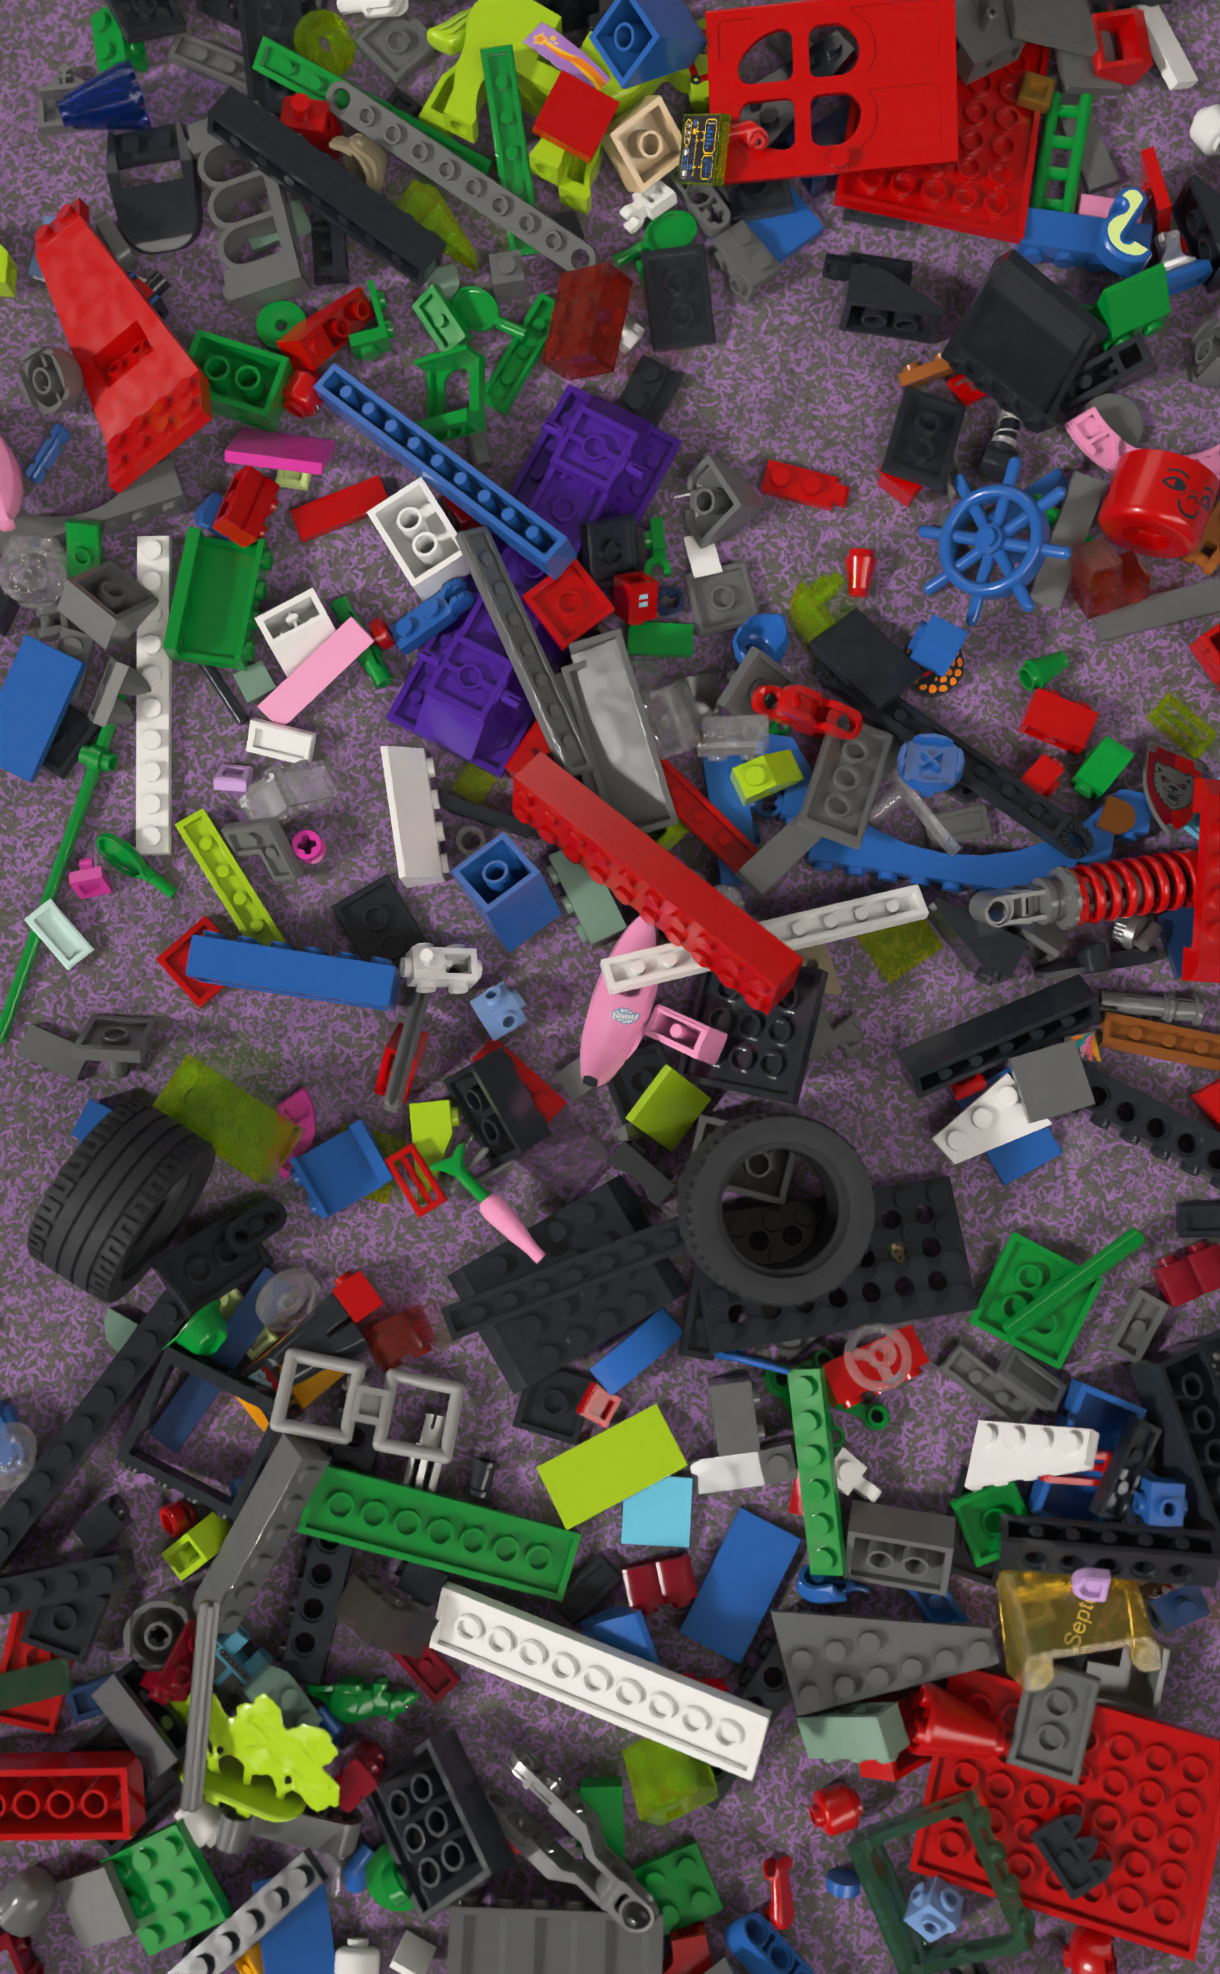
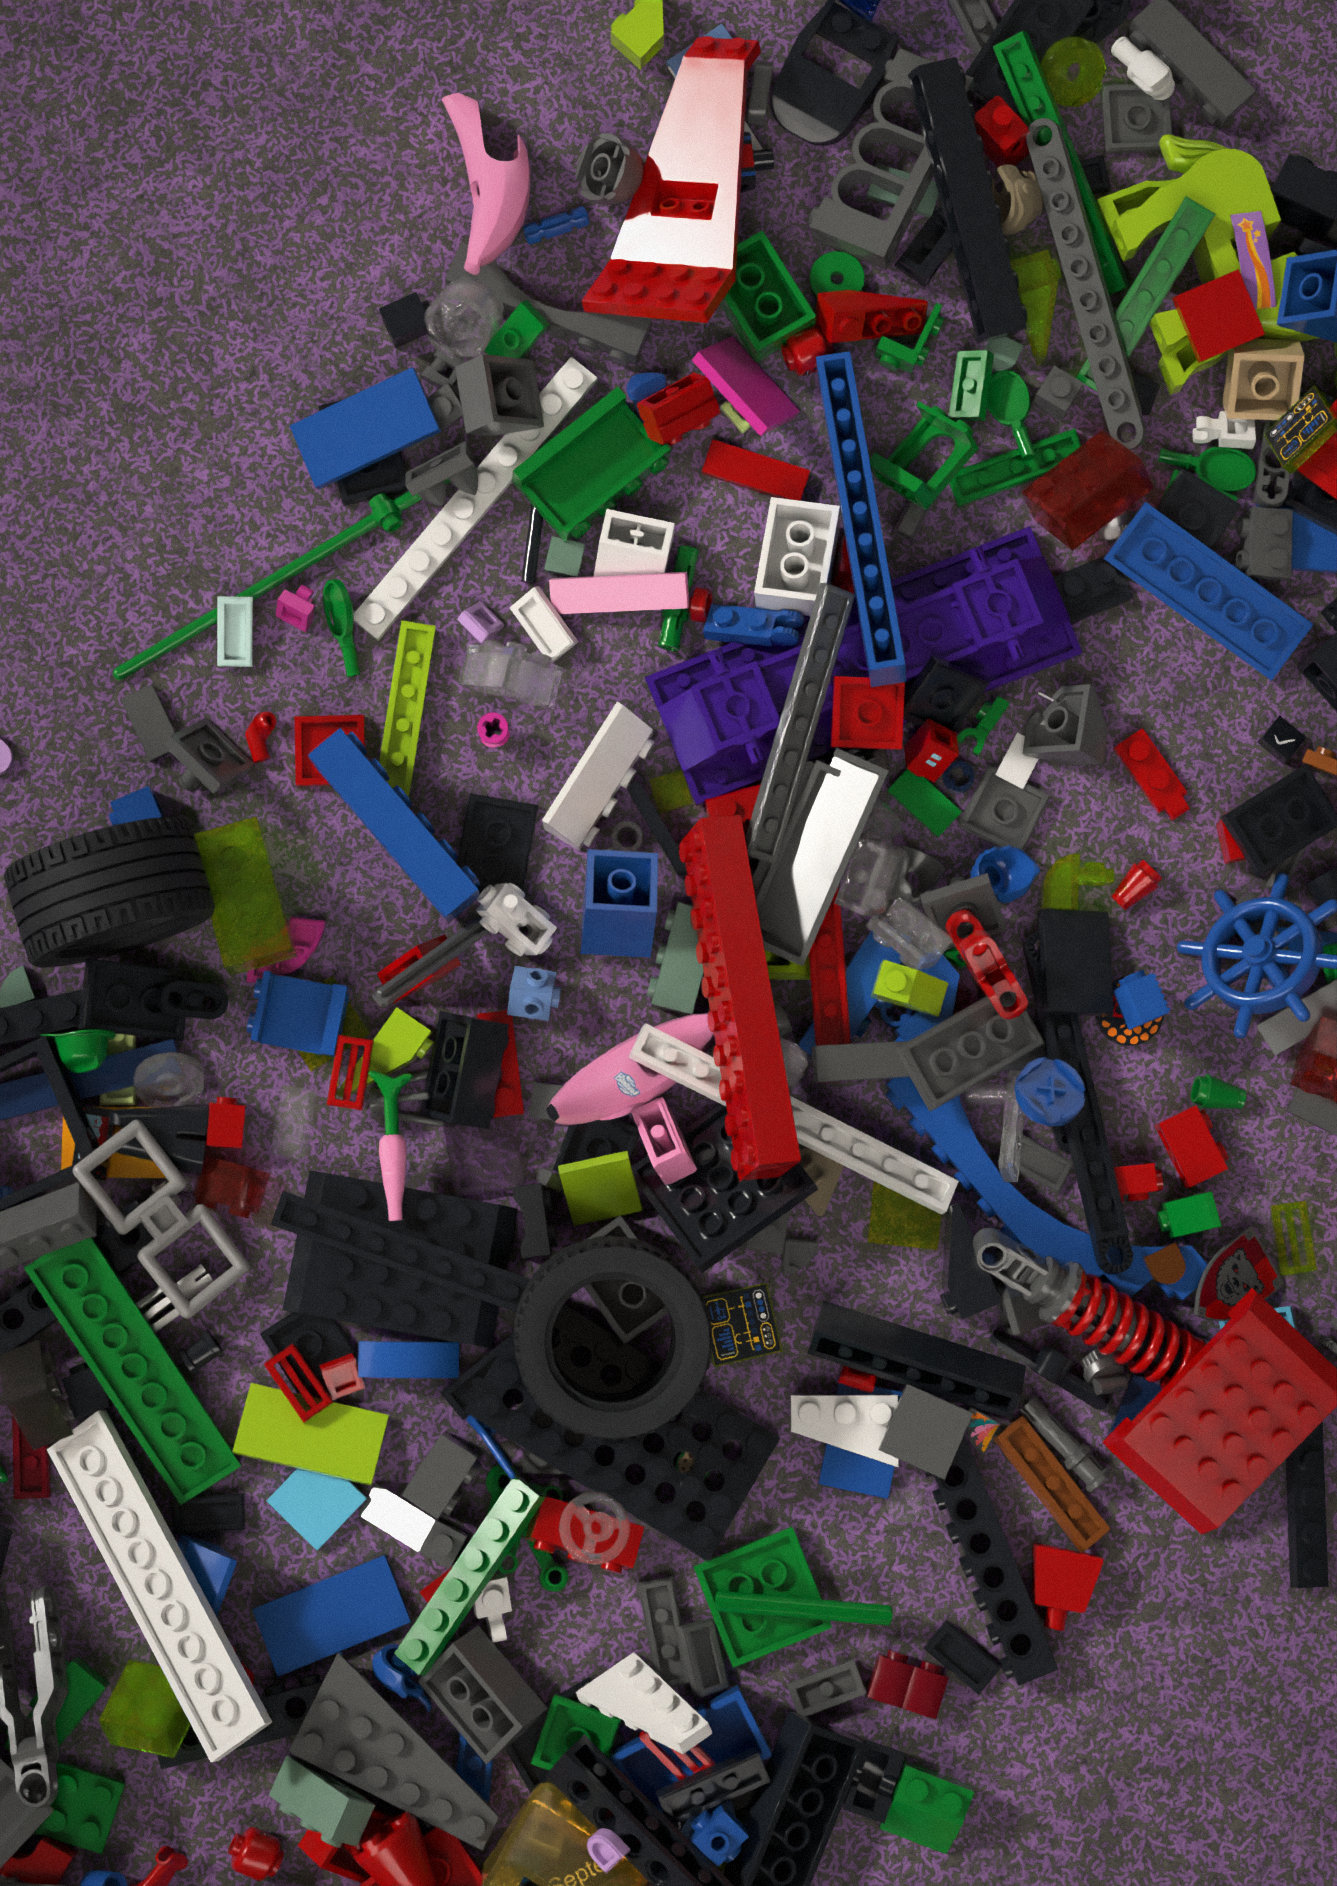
camera: 35 degrees right, 0 degrees up
dark grey tile [221,816,304,882] -> none
dark red brick [621,1551,698,1616] -> none
none -> red arm [245,711,277,763]
none -> red tile [264,1344,333,1423]
none -> clear tile [270,1085,318,1160]
none -> black tile [703,1282,783,1367]
none -> blue plate [1103,502,1314,681]
none -> black slope [1257,715,1306,764]

